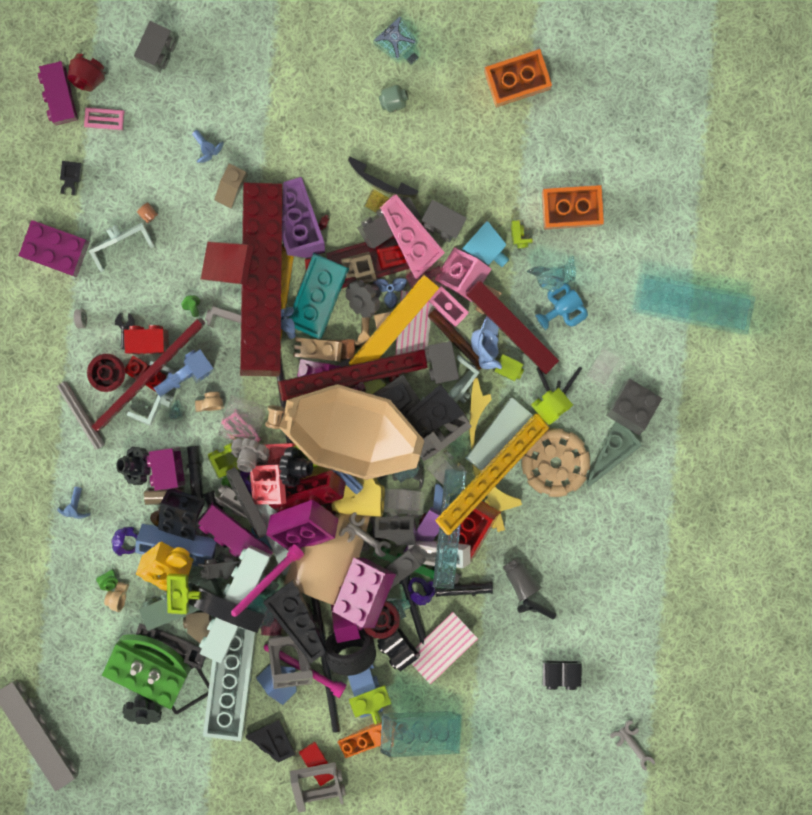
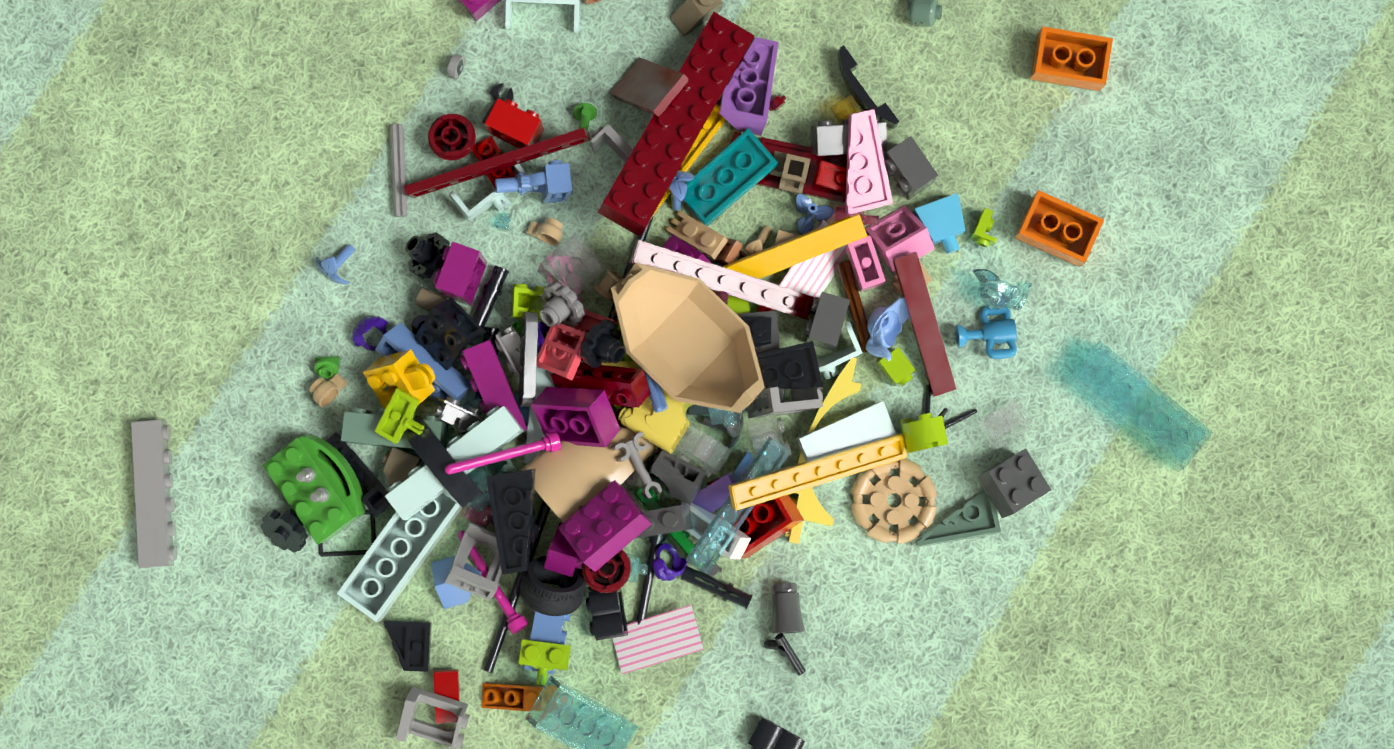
camera: 25 degrees right, 5 degrees down
dark grey plant [346,280,381,318] -> none

